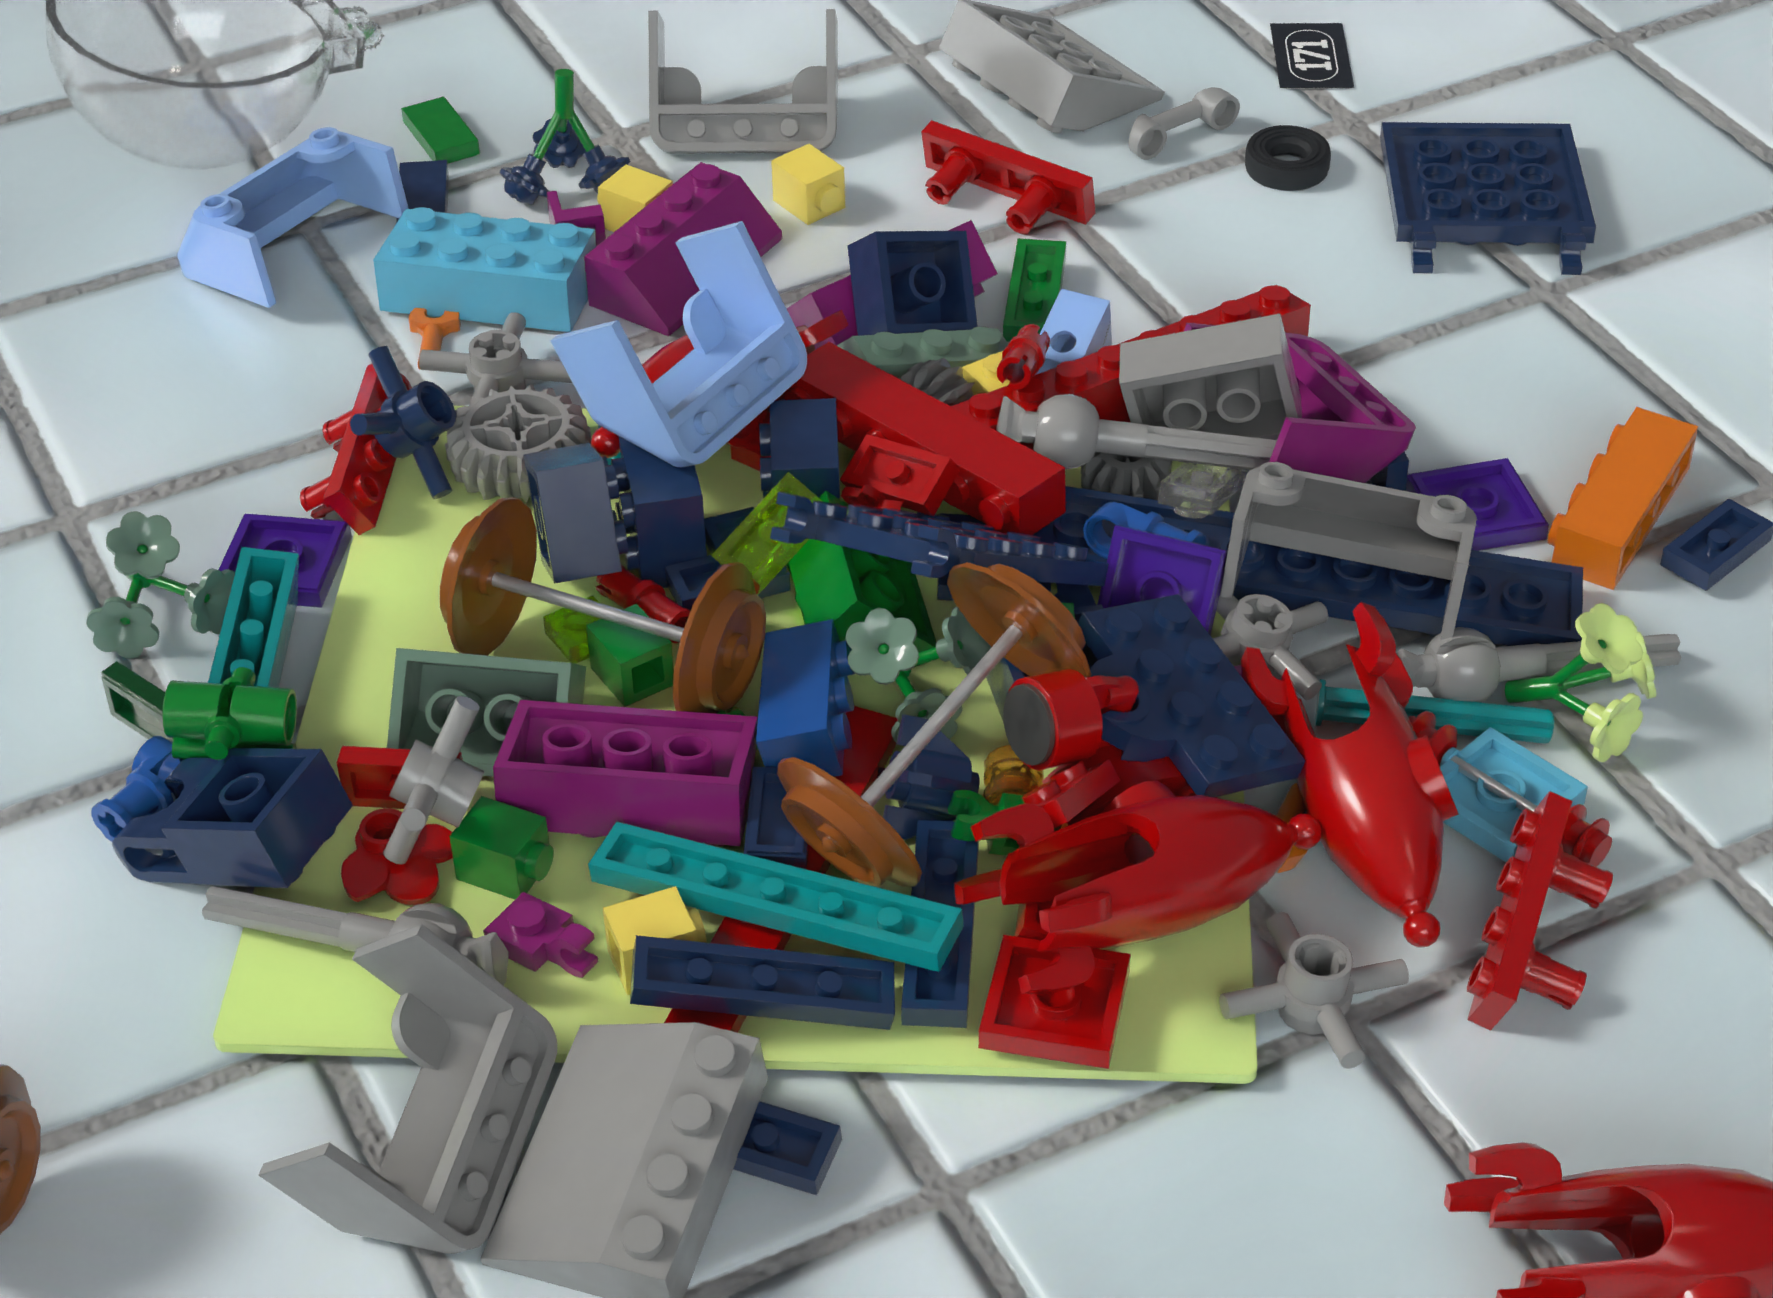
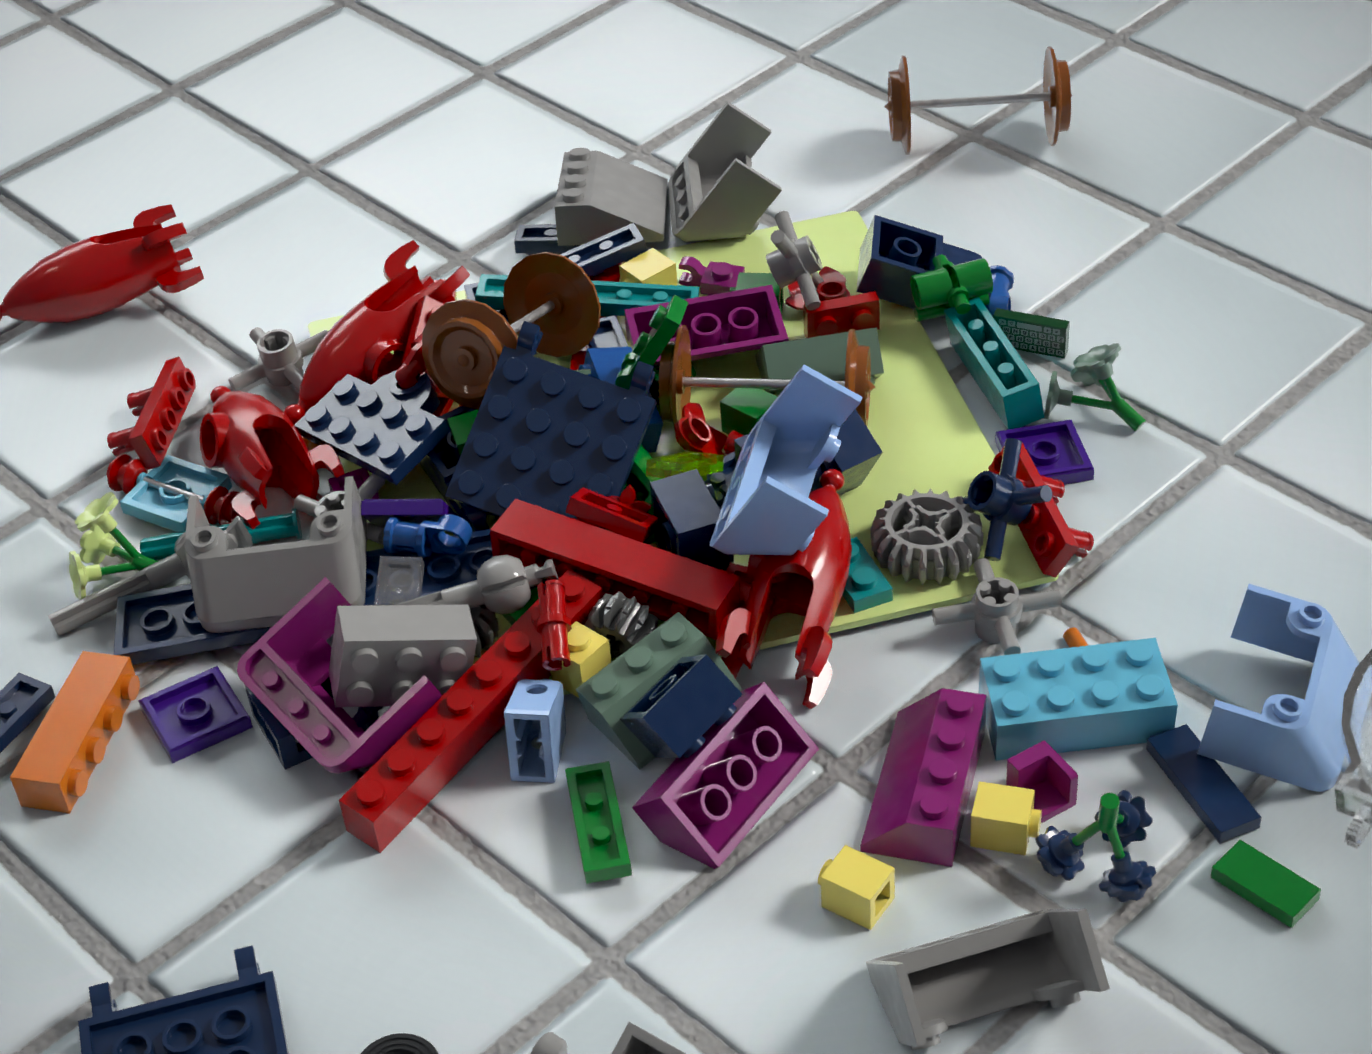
camera: 165 degrees right, 0 degrees up
light grey piece [202,886,509,986] -> none
red plate [921,120,1096,234] -> none
none -> green plate [615,295,688,390]

